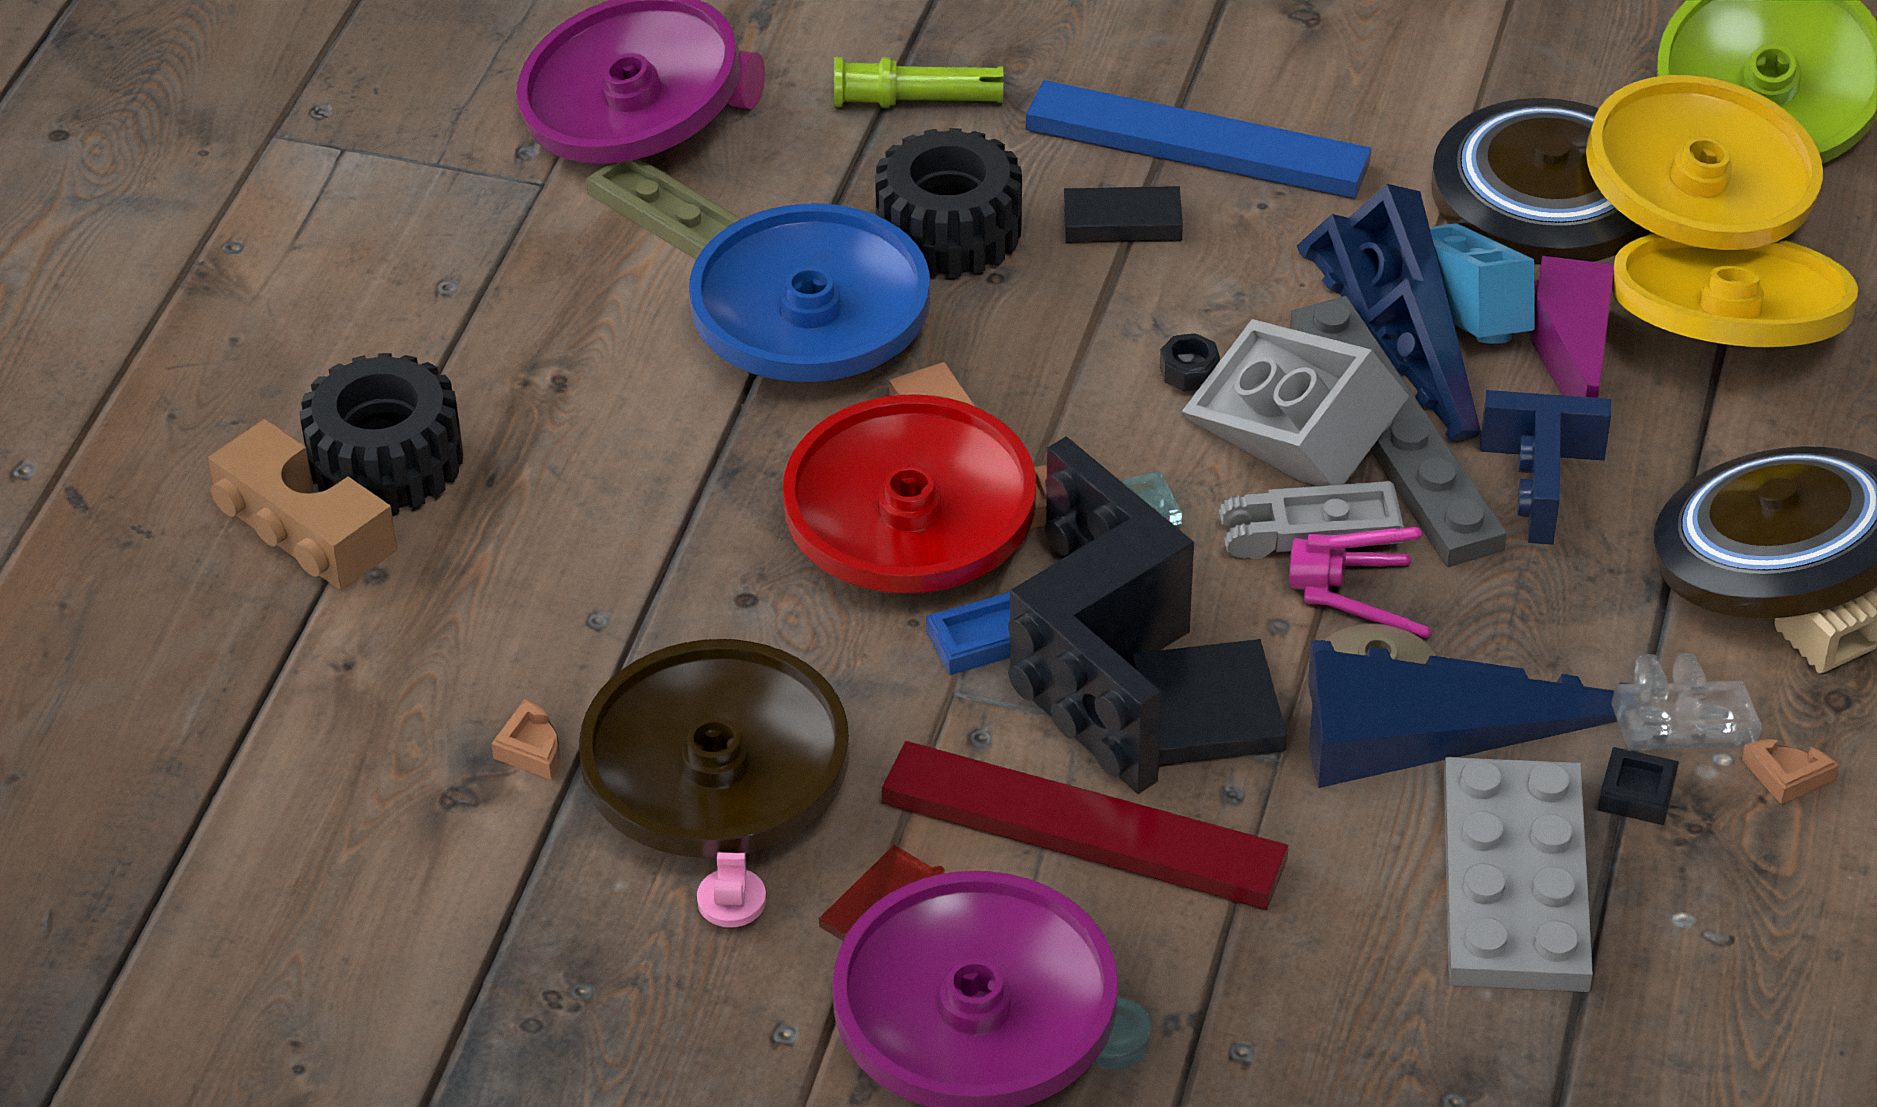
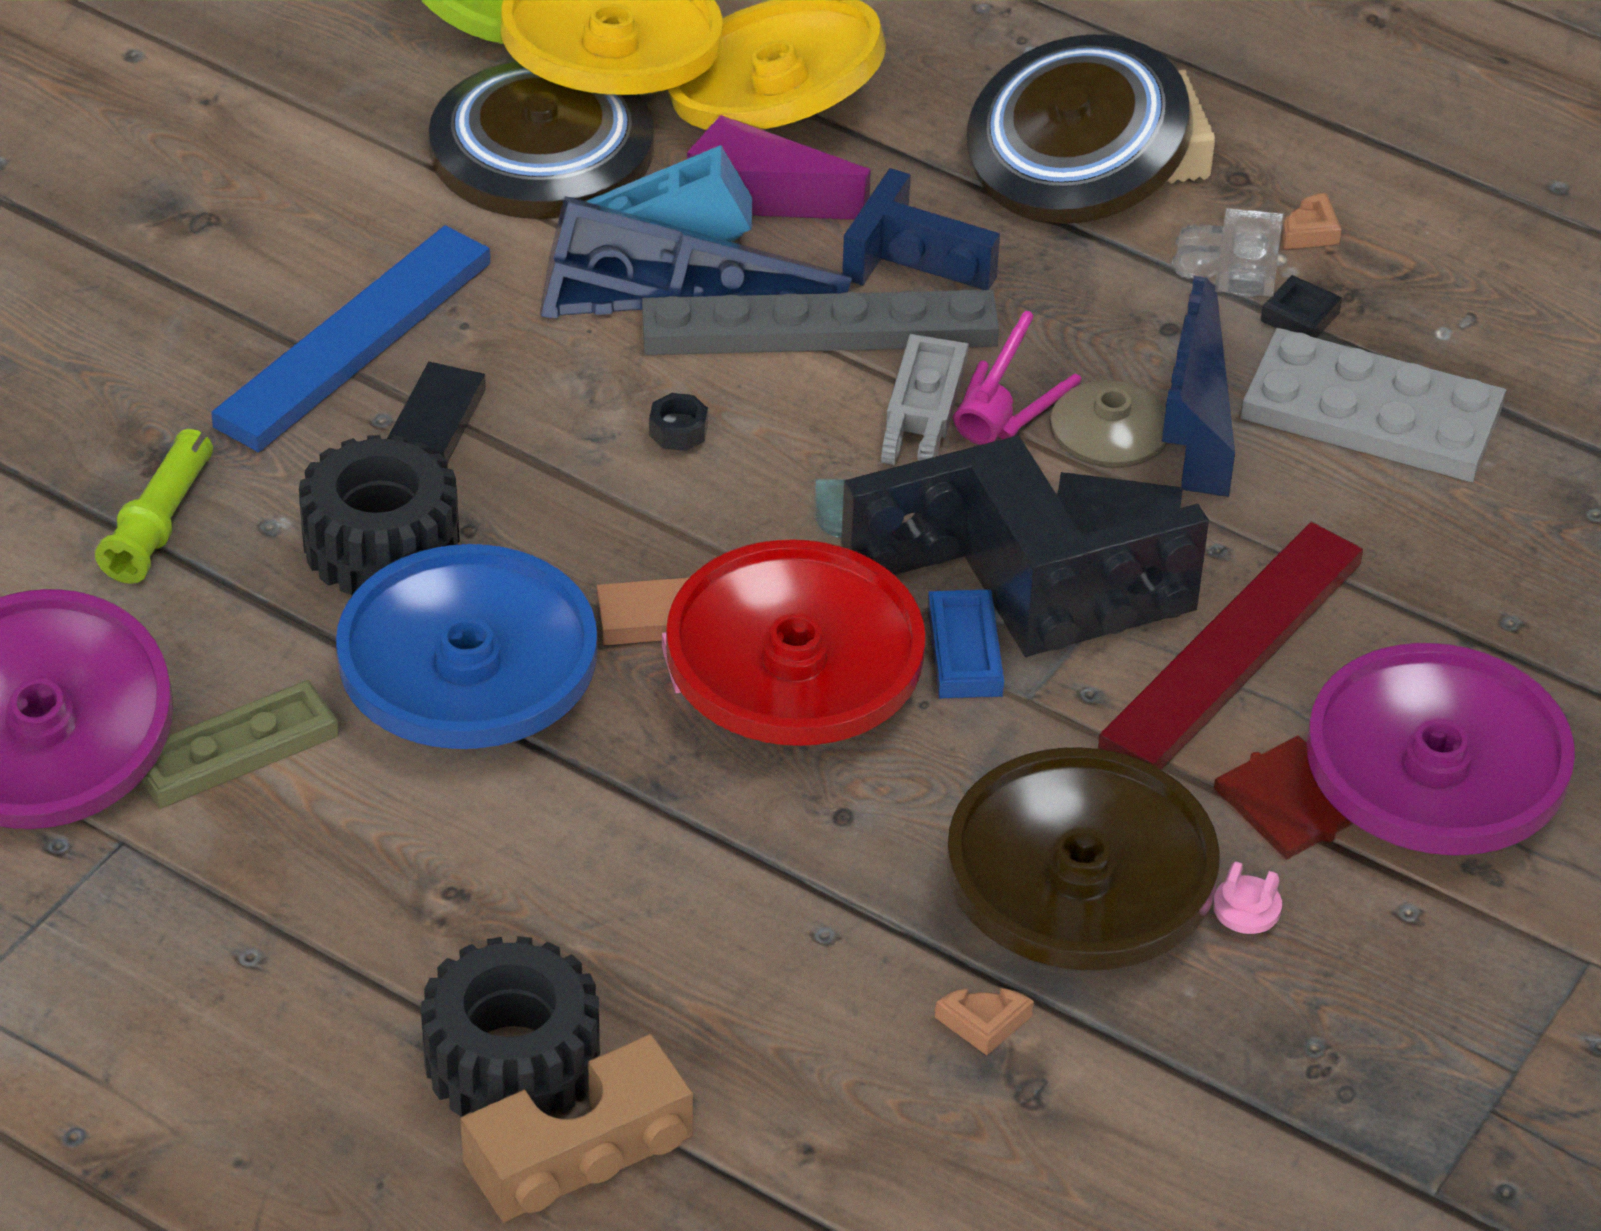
camera: 75 degrees left, 0 degrees up
light grey slope [1182,319,1409,486] -> none

